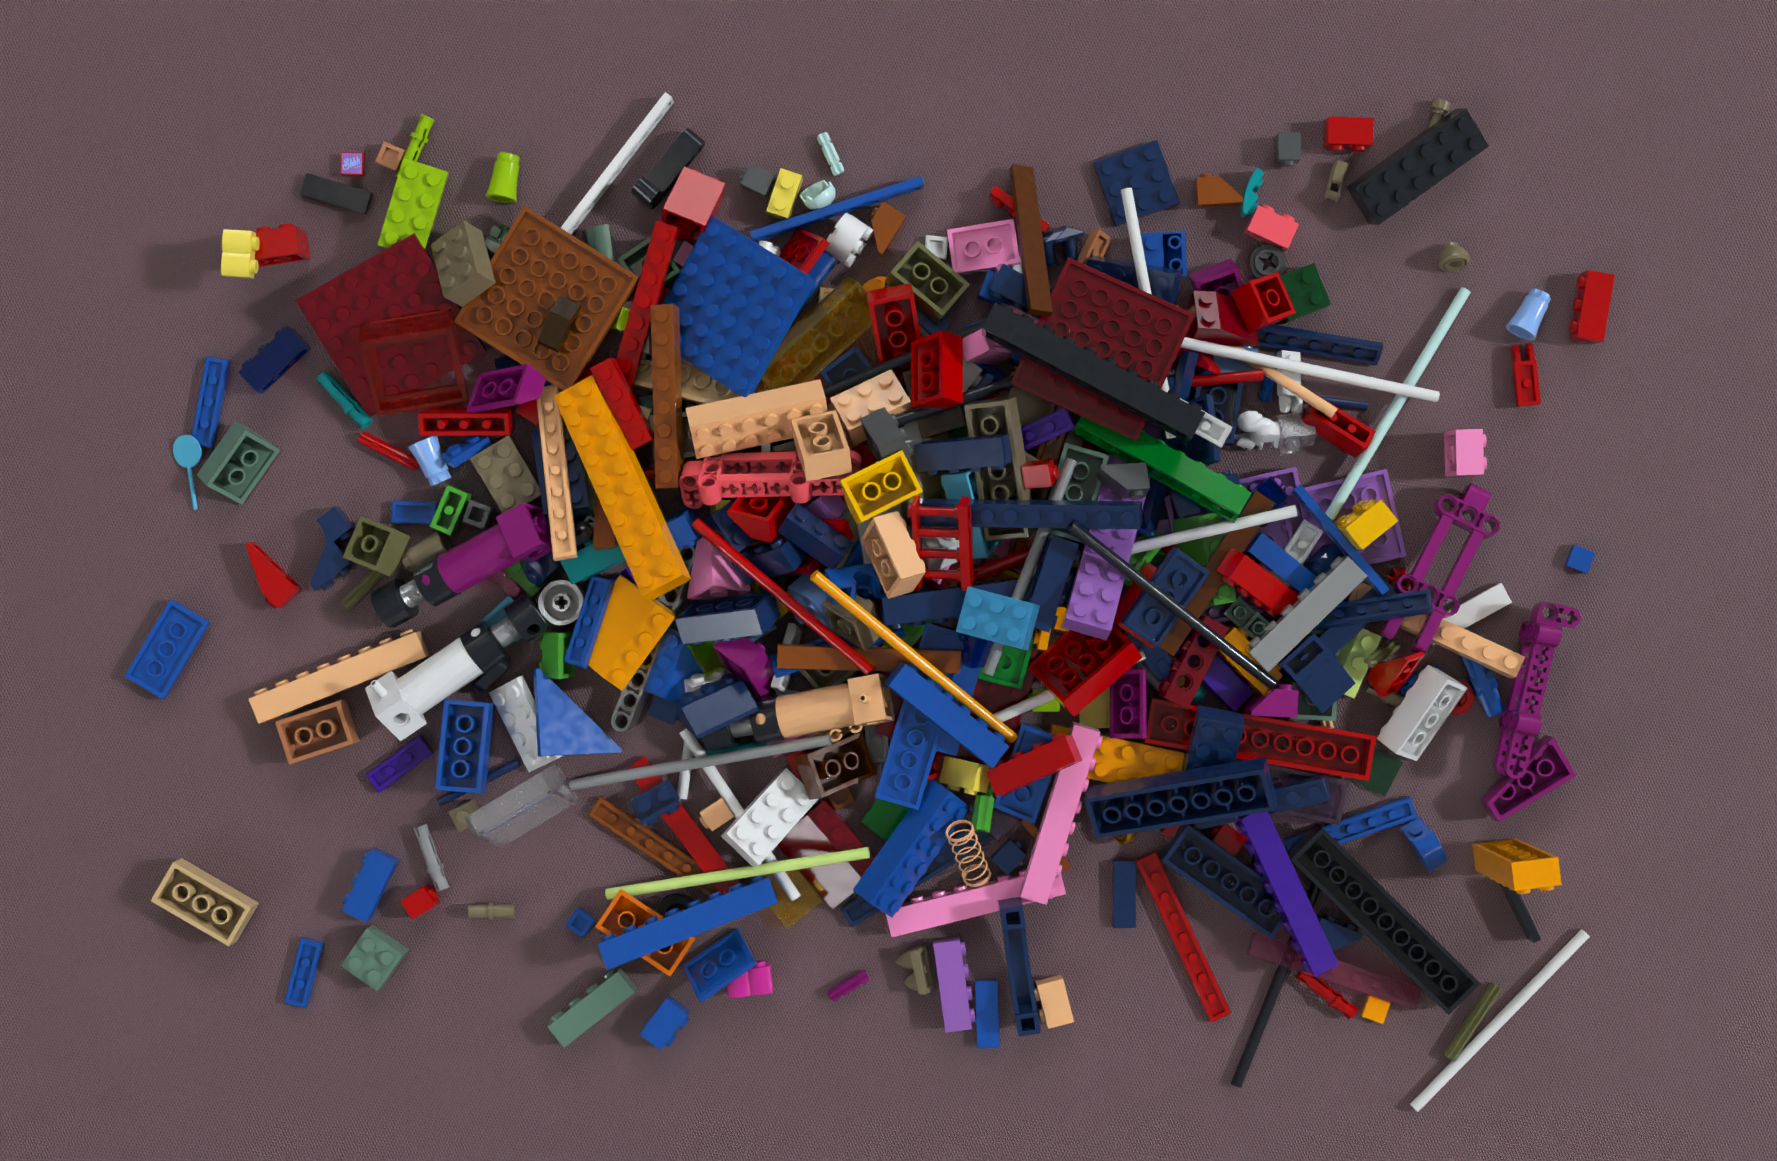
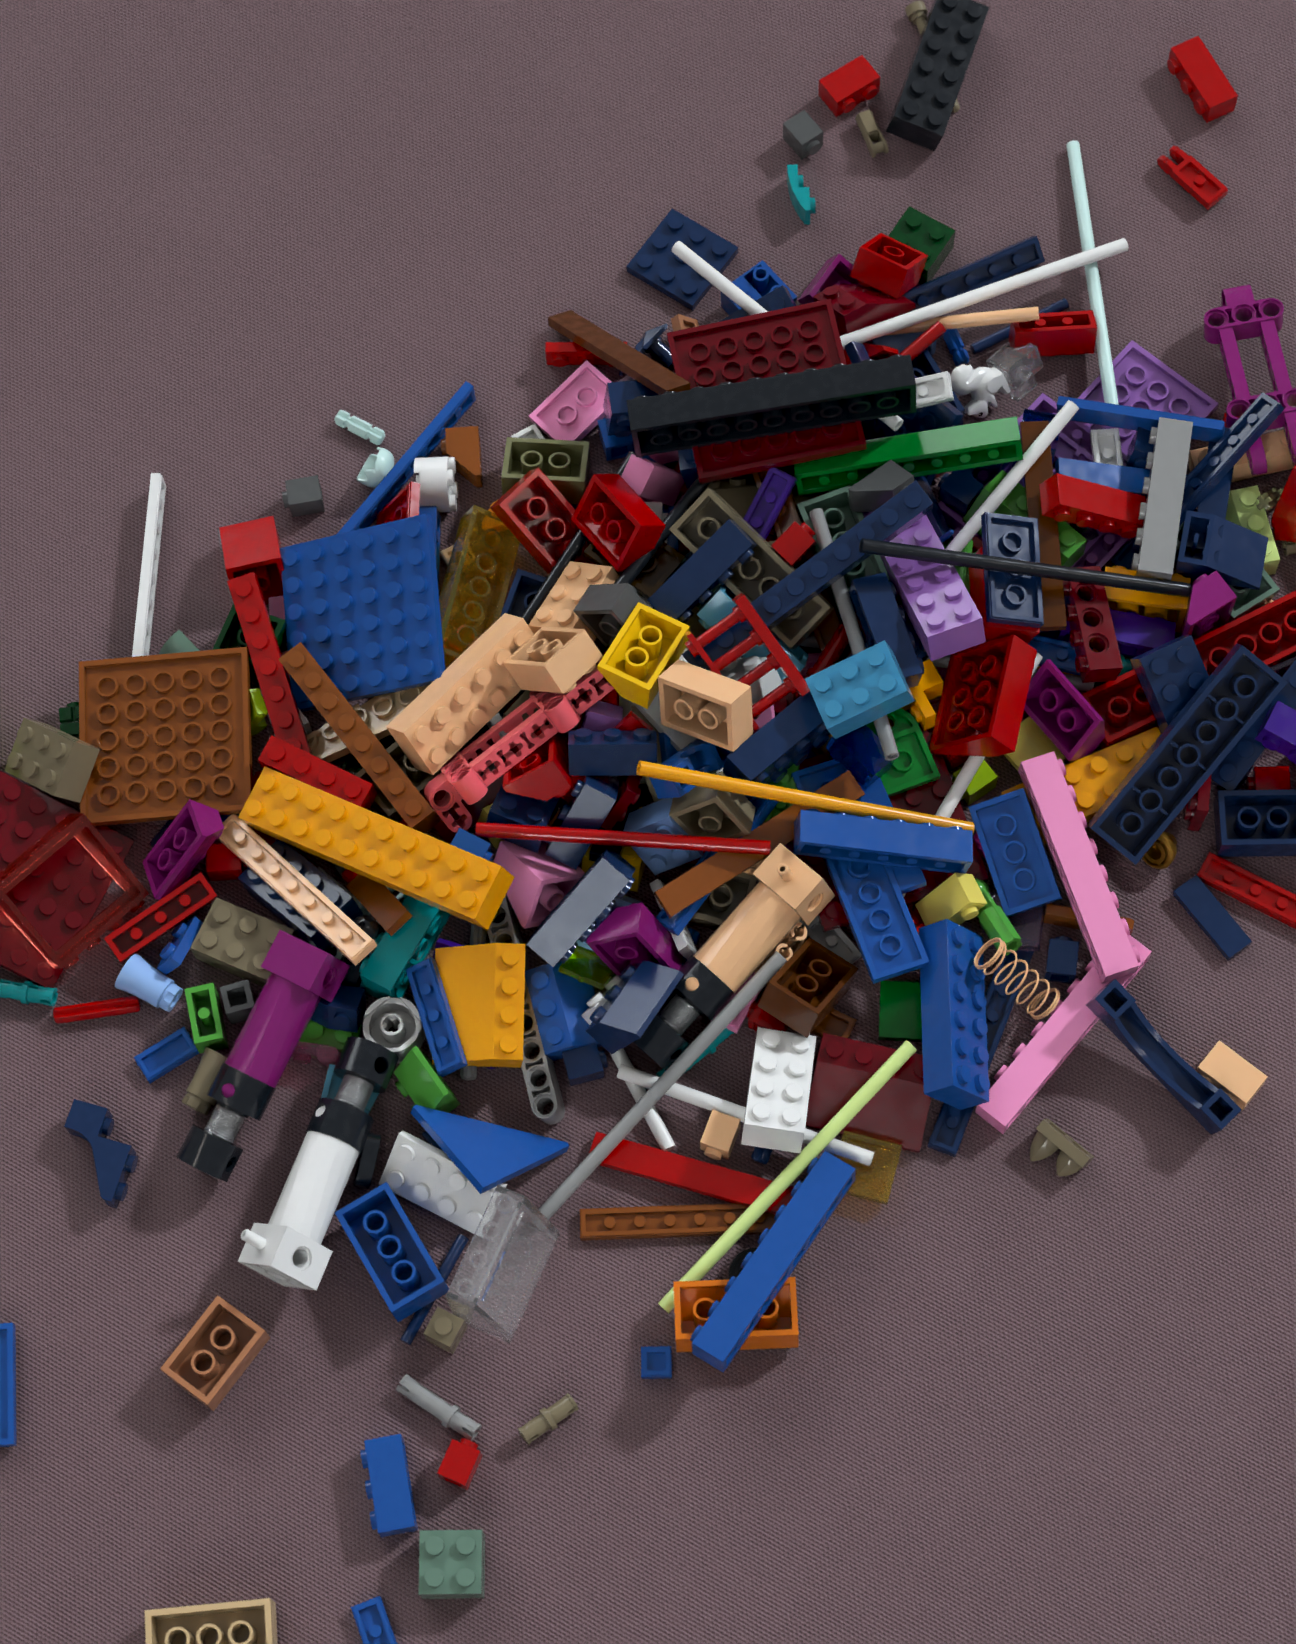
camera: 30 degrees left, 20 degrees down
red slope [245,542,302,609] -> none
light nougat brick [249,629,430,724] -> none
olive axle [340,570,385,610] -> none
olive brick [343,516,410,578] -> none
dark purple tile [366,735,434,793] -> none
lime plant [485,152,520,204] -> none
dark brown slope [537,296,581,352] -> none
sand green brick [548,967,637,1048] -> none
dark blue bracket [629,779,682,827] -> none
black beam [631,128,706,210] -> none
blue brick [639,994,690,1051] -> none
blue tile [682,928,757,1002] -> none
dark pink brick [727,960,774,998] -> none
light yellow brick [766,168,803,220] -> none
magenta axle [828,970,869,1002] -> none
medium lavender brick [933,936,976,1033] -> none
blue tile [975,979,1000,1048] -> none
red brick [986,733,1083,797] -> none
dark orange slope [1193,173,1243,209] -> none
sand green slope [1222,596,1269,639] -> none
coral brick [1244,205,1299,252] -> none
dark grey gear [1249,245,1286,278] -> none
white hinge [1277,350,1303,414] -> none
yellow brick [1334,499,1398,550] -> none
dark tan brick [1438,242,1470,272] -> none
bright pink brick [1444,429,1487,477] -> none
light blue plant [1506,288,1551,341] -> none

